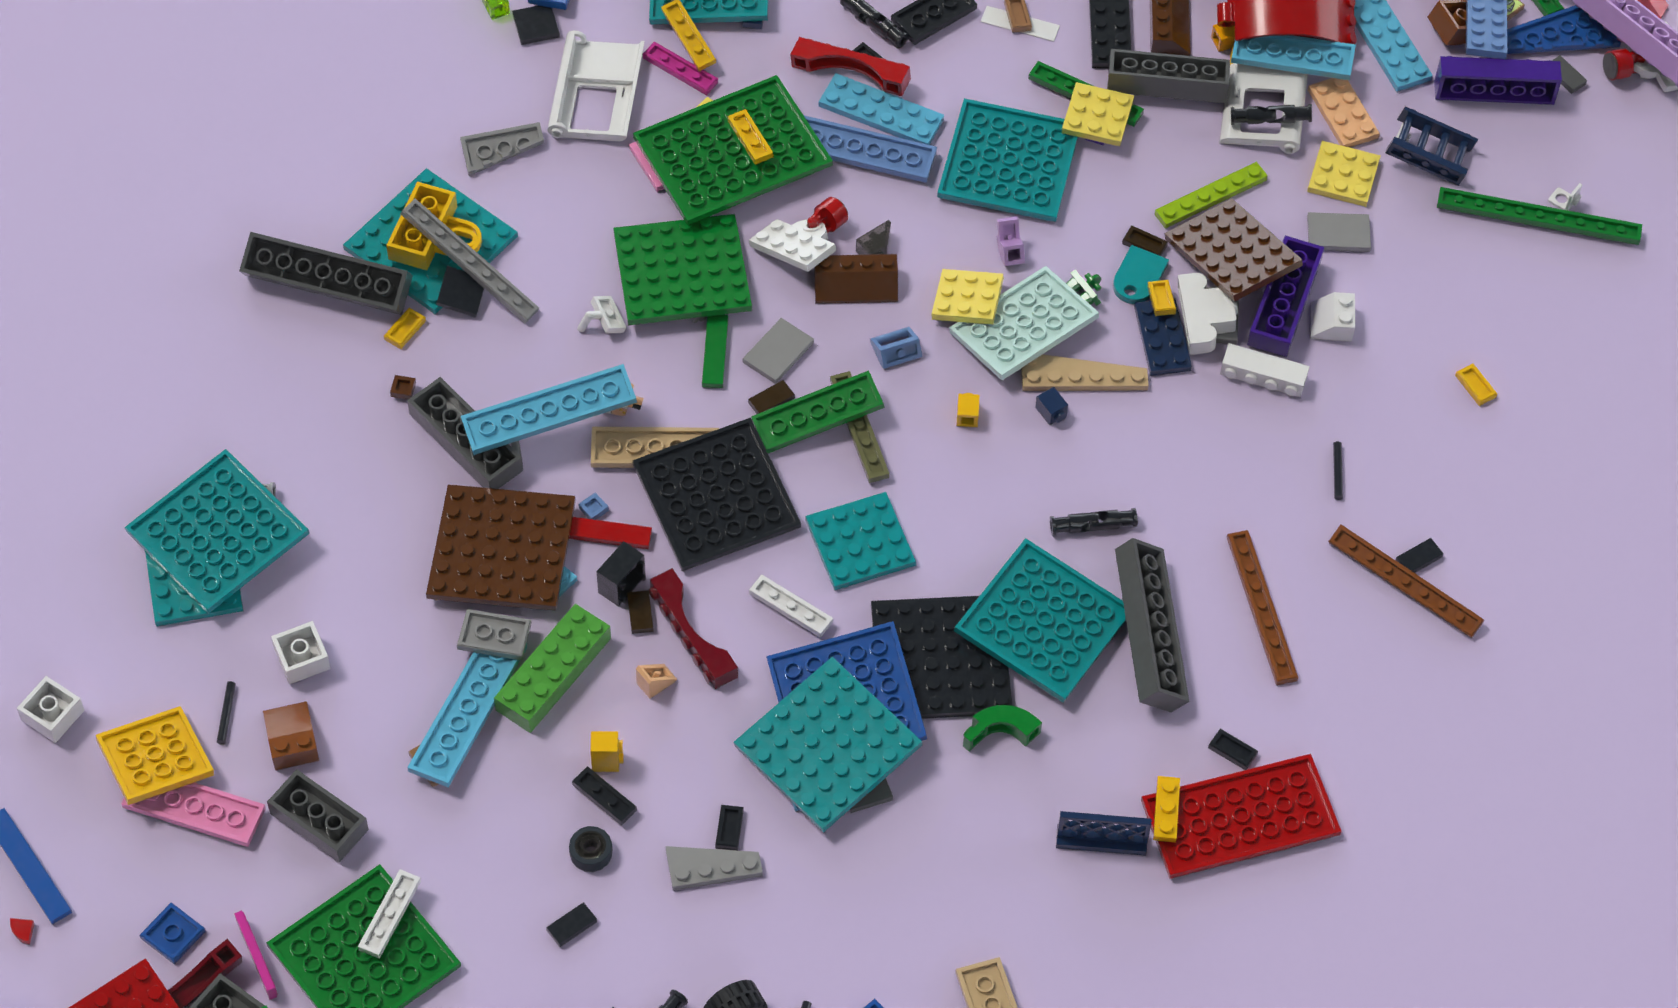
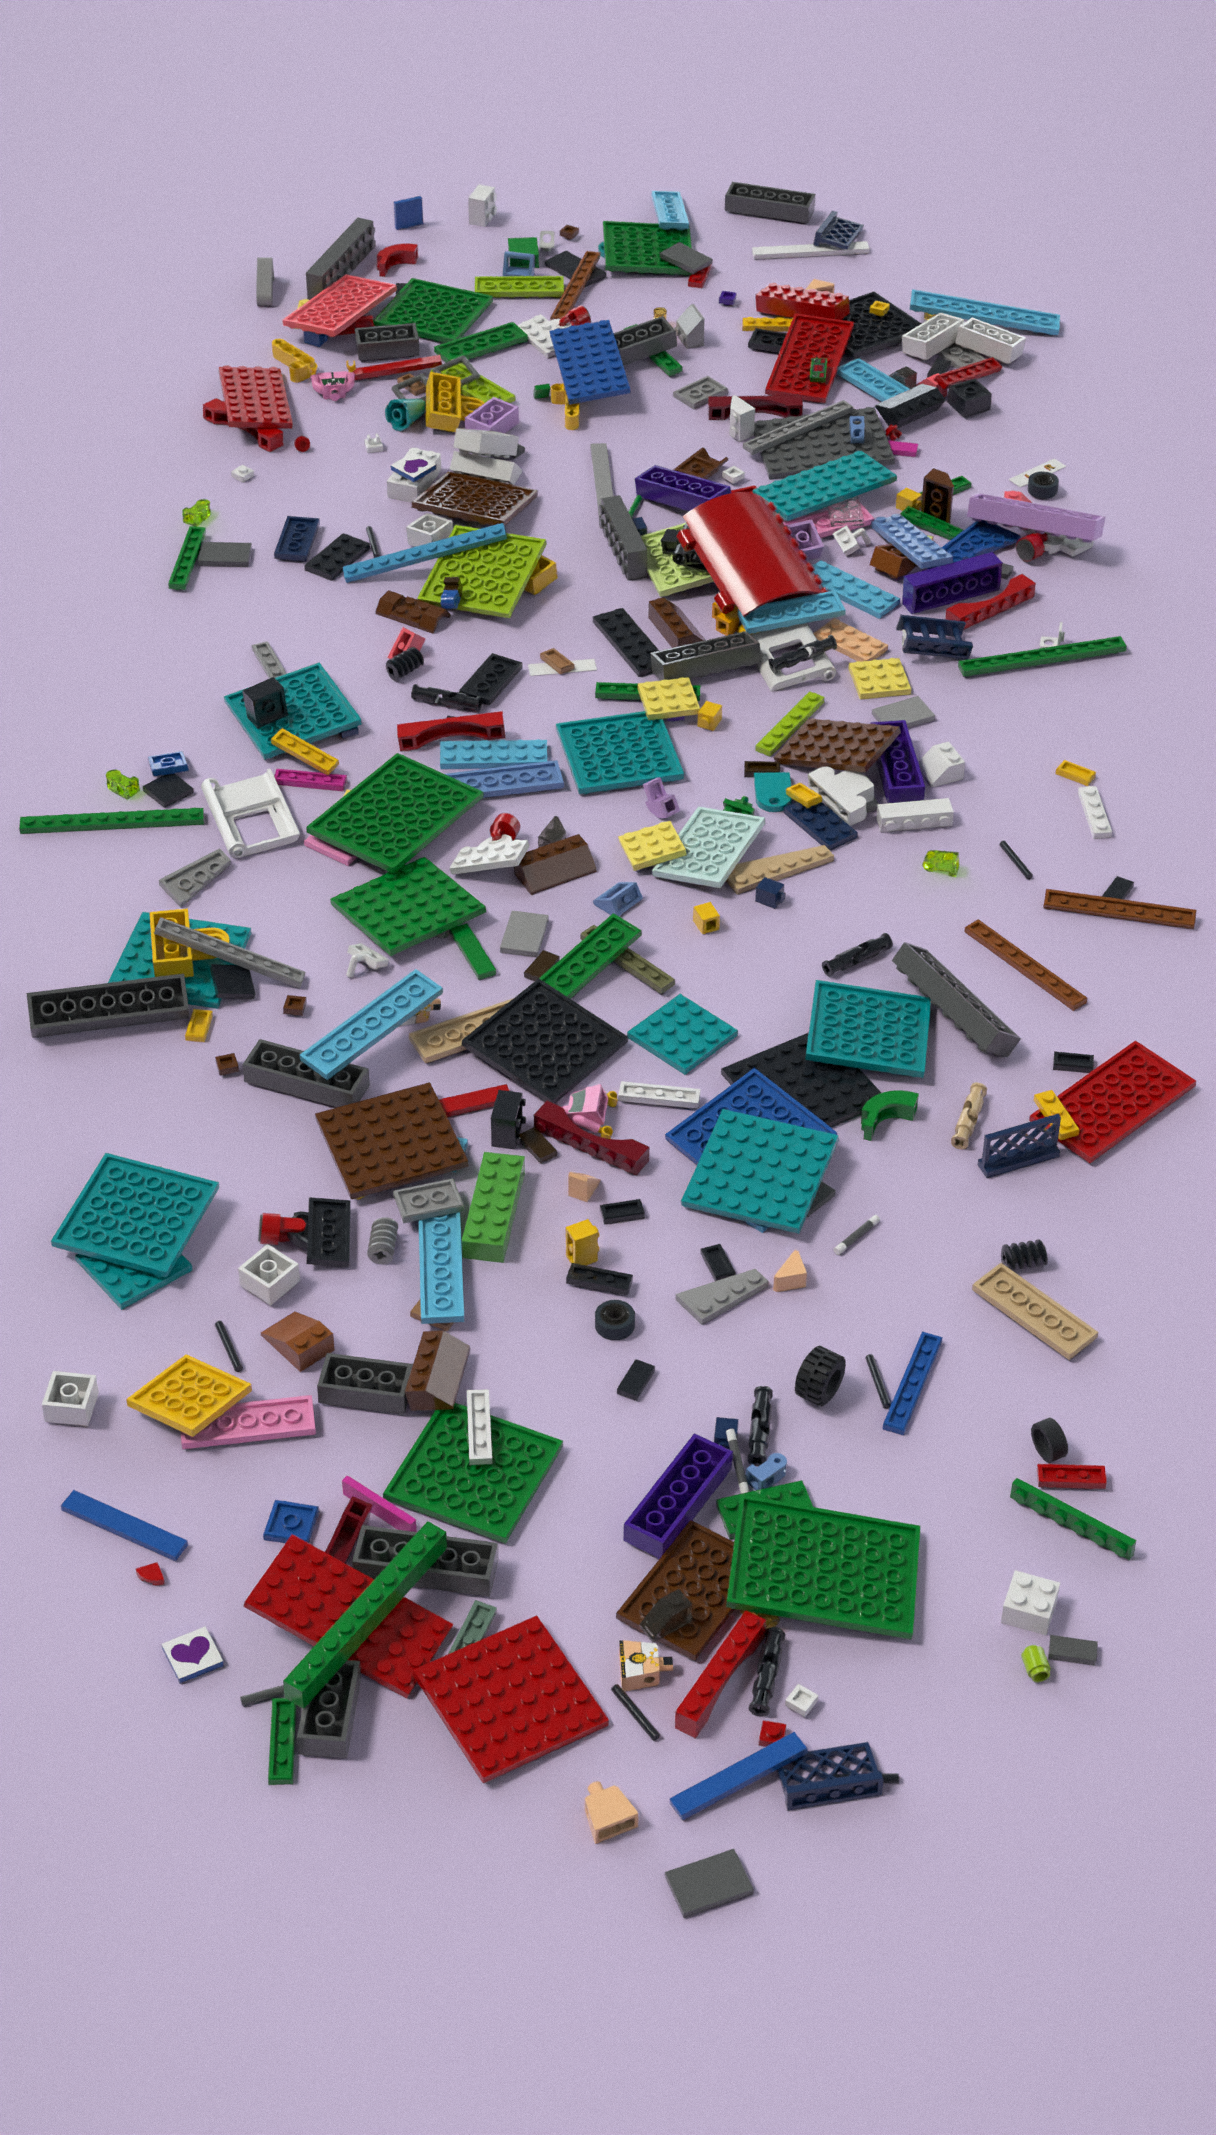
camera: 25 degrees left, 15 degrees down
medium blue tile [578,493,609,520] -> none
yellow plate [728,109,773,165] -> none
none -> green plate [19,808,204,834]
none -> black plate [258,1197,351,1267]
none -> reddish brown plate [283,995,307,1016]
none -> light grey piece [367,1217,398,1264]
none -> slope [405,1331,471,1411]
none -> bright pink torso [562,1084,618,1139]
none -> black tile [600,1199,645,1225]
none -> yellow brick [697,701,722,731]
none -> light nougat slope [773,1250,807,1292]
none -> dark grey bar [833,1215,880,1255]
none -> clear neon green leg [922,850,960,877]
none -> red arch [945,574,1036,630]
none -> tan piece [951,1082,987,1150]
none -> black piece [1001,1239,1048,1270]
none -> white plate [1078,786,1112,839]

